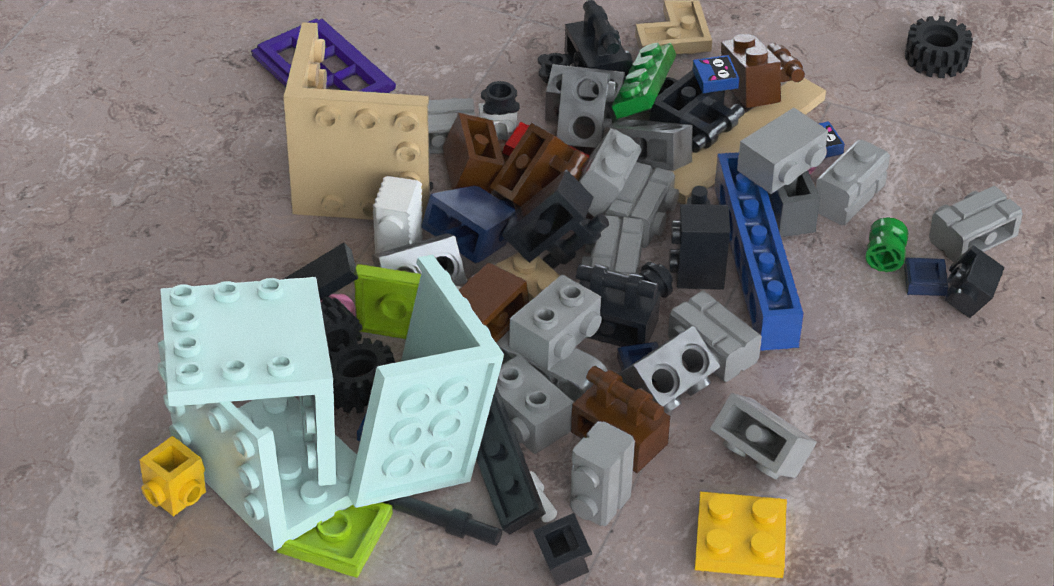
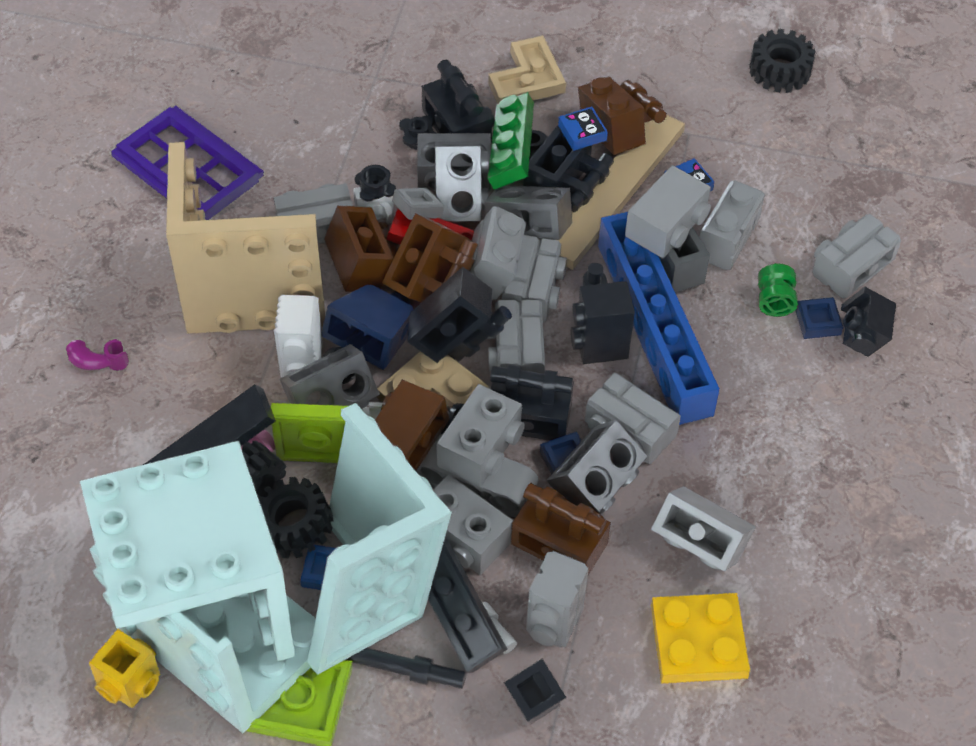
camera: 10 degrees left, 10 degrees up
black plate [639,262,673,298] -> none
none -> magenta arm [66,339,129,371]
none -> light grey tile [392,188,444,219]

